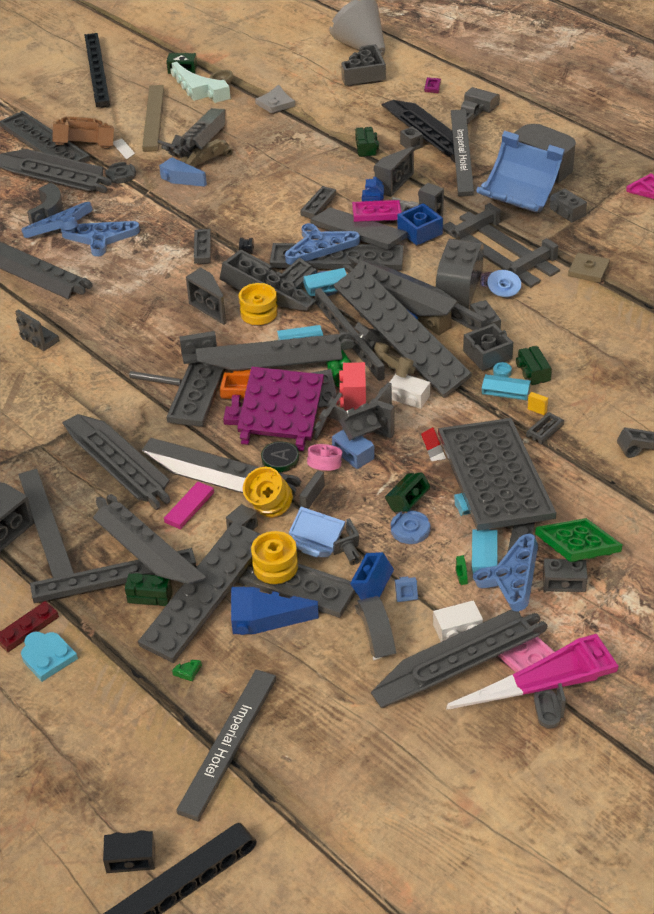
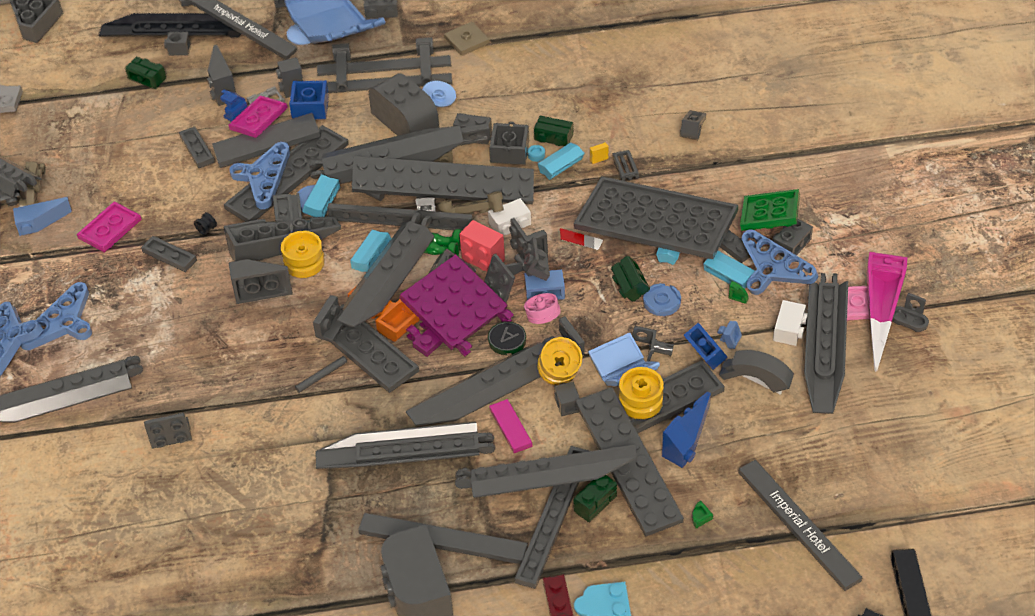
camera: 55 degrees left, 5 degrees up
none -> dark pink tile [77,201,142,253]

